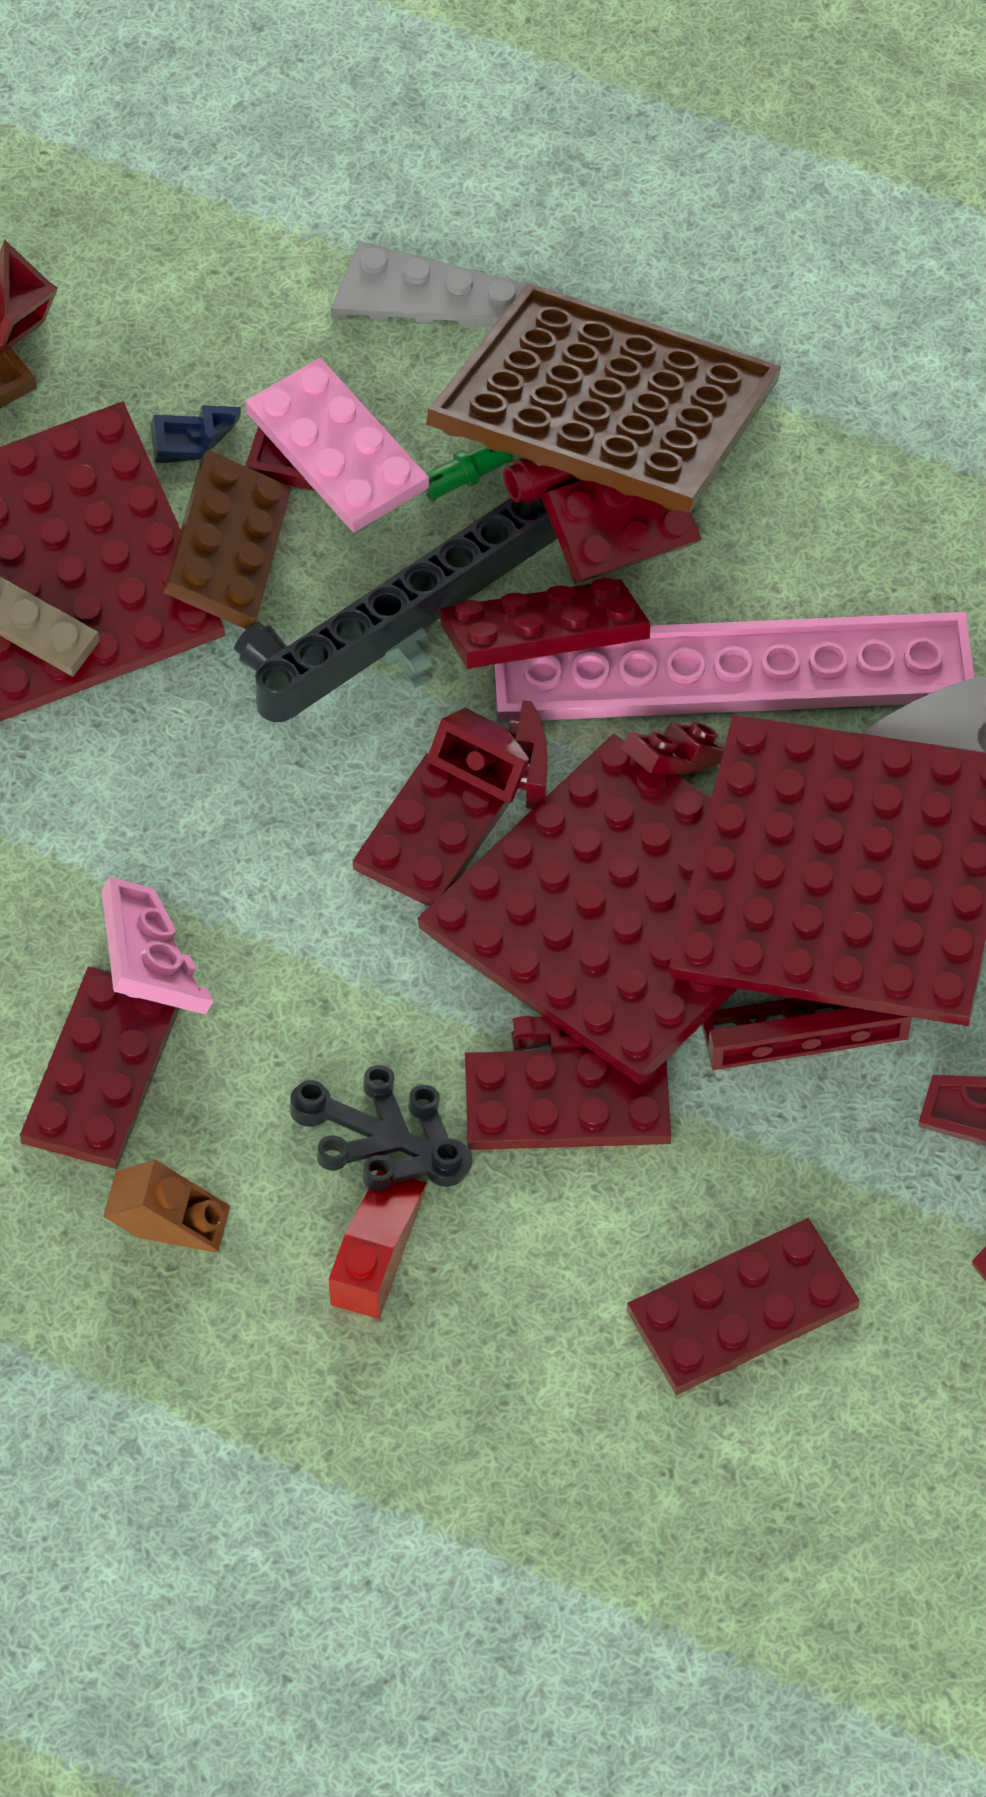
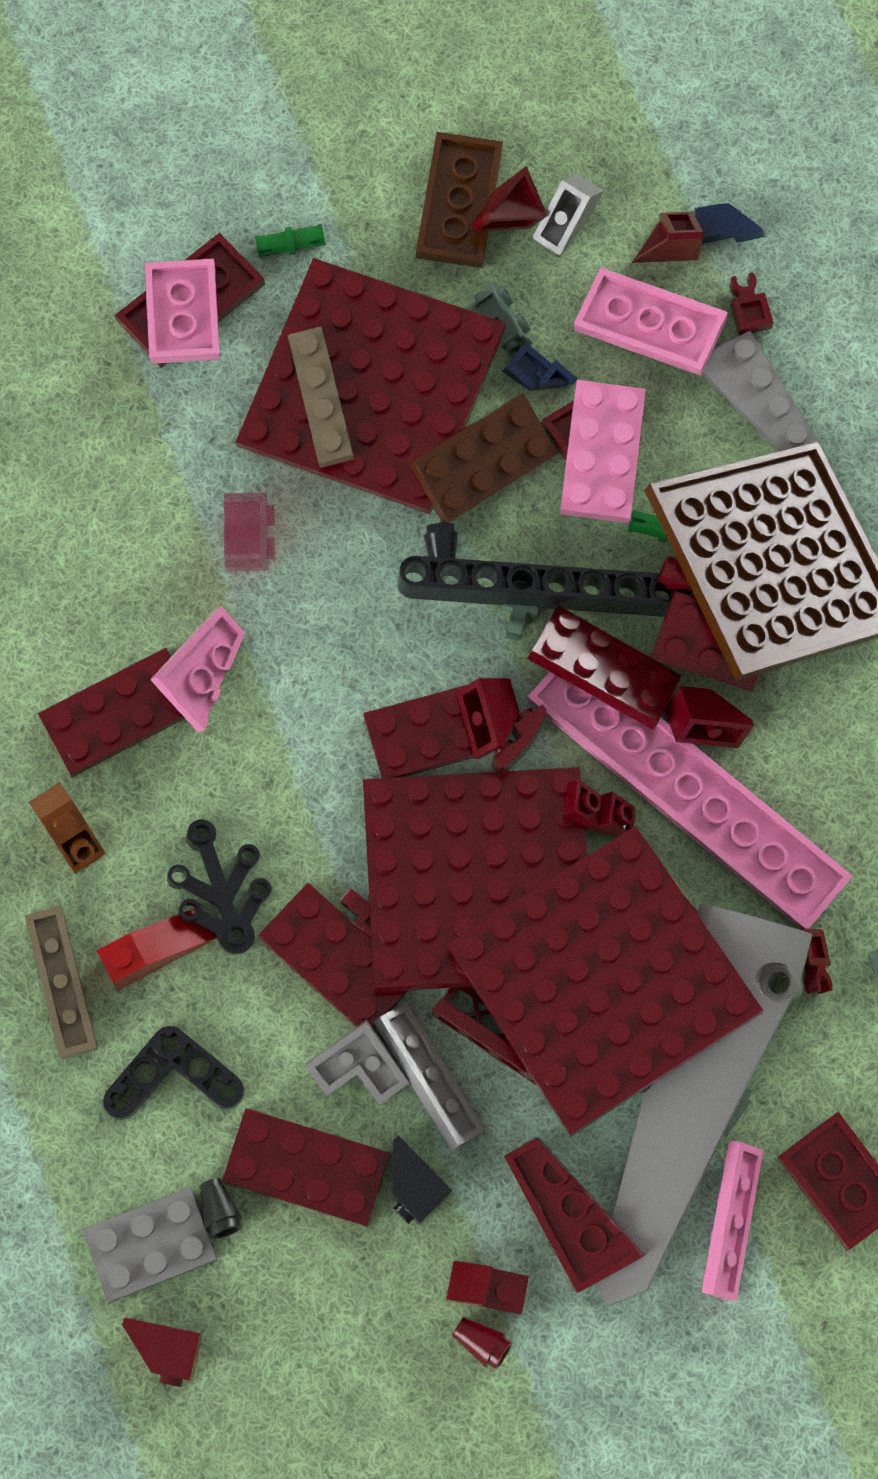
camera: 40 degrees right, 15 degrees up
none -> dark tan plate [25,906,98,1060]
none -> light grey plate [82,1187,218,1303]
none -> black beam [103,1026,245,1120]
none -> dark red slope [122,1318,203,1387]
none -> pearl dark grey cone [199,1178,242,1239]
none -> clear pink brick [224,492,275,572]
none -> light grey plate [305,1020,410,1105]
none -> light grey plate [373,1003,486,1151]
none -> black slope [393,1135,452,1226]
none -> sand green hinge [474,280,533,353]
none -> light grey slope [532,173,604,256]
none -> bright pink plate [574,267,728,376]
none -> dark red slope [632,212,703,263]
none -> dark red slope [665,686,754,748]
none -> dark blue slope [695,203,765,244]
none -> dark red plate [729,272,774,335]

